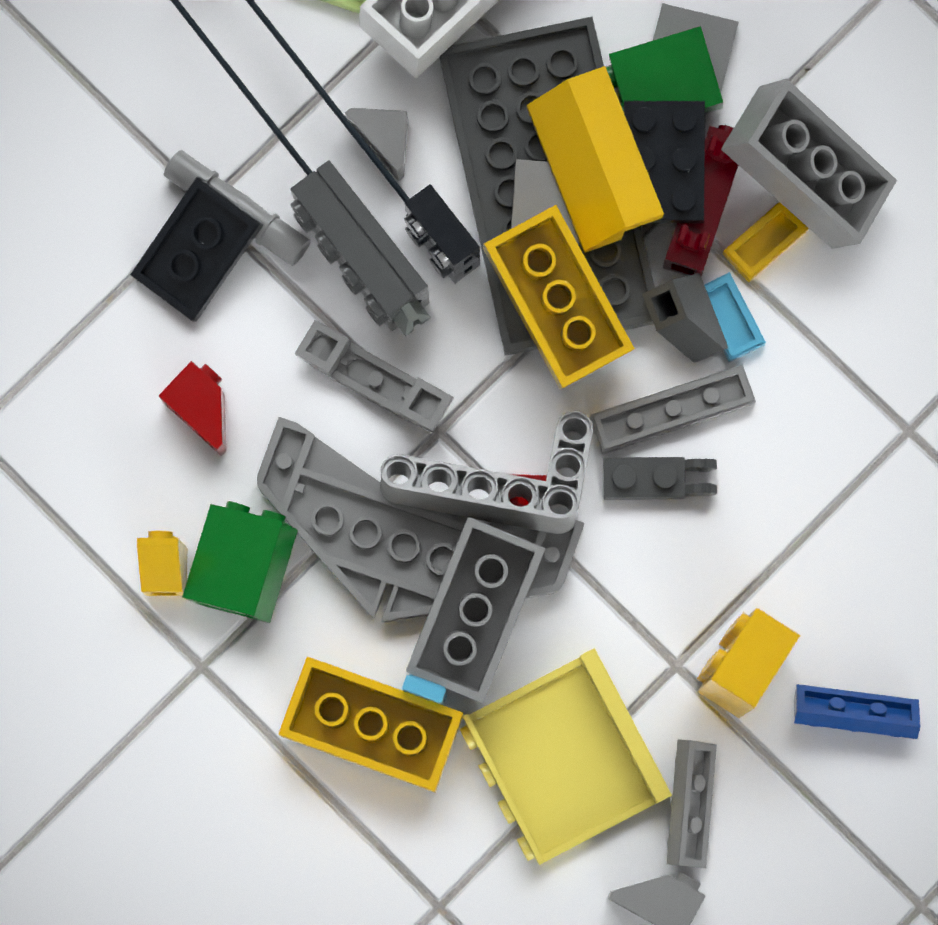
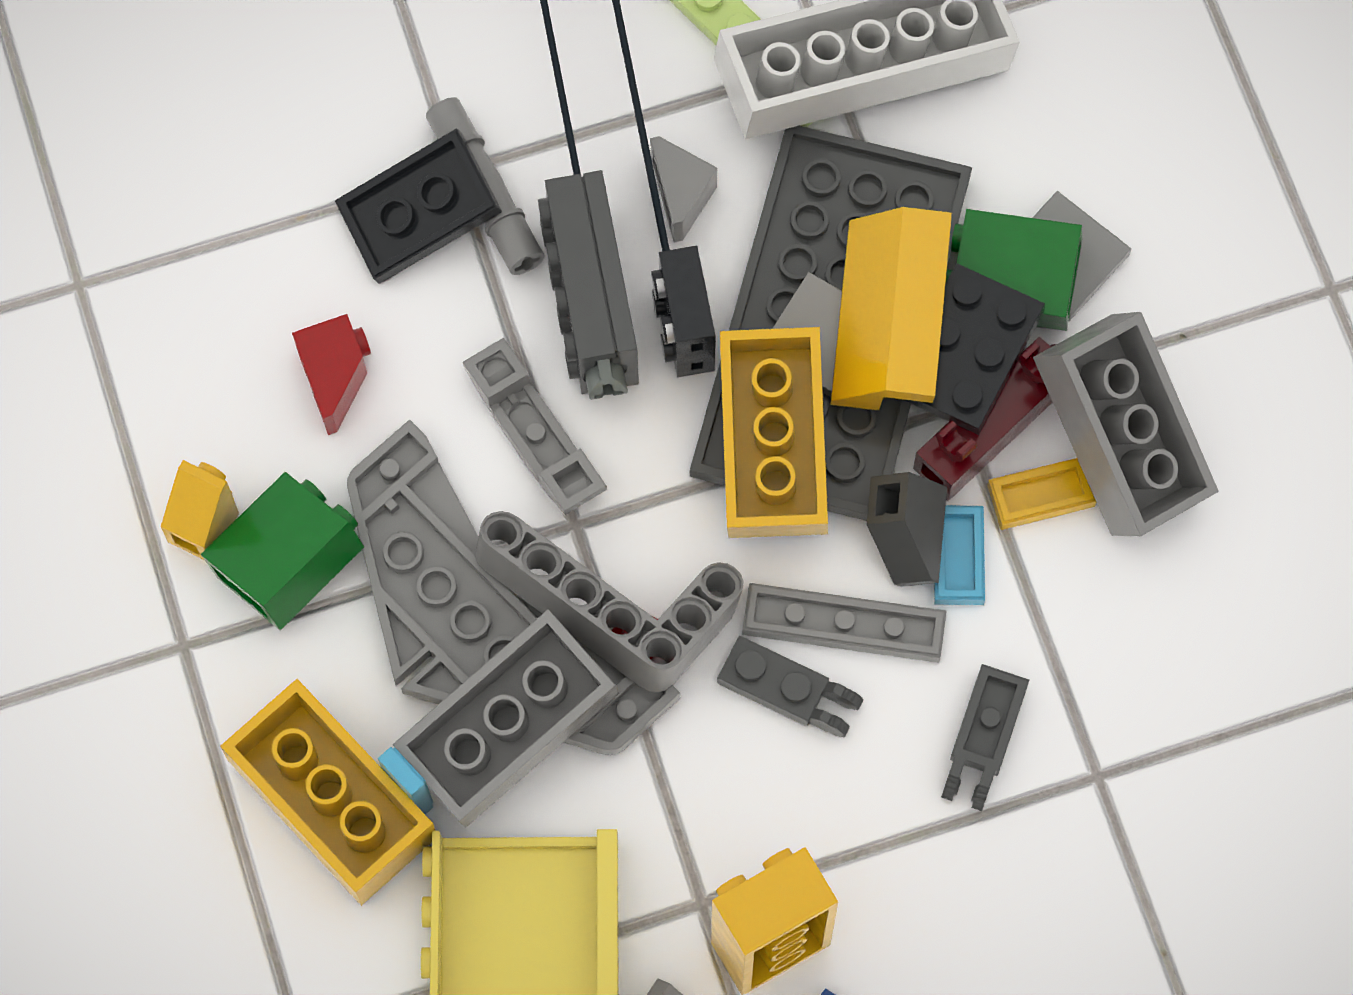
camera: 25 degrees right, 10 degrees down
none -> dark grey hinge [941,664,1030,811]

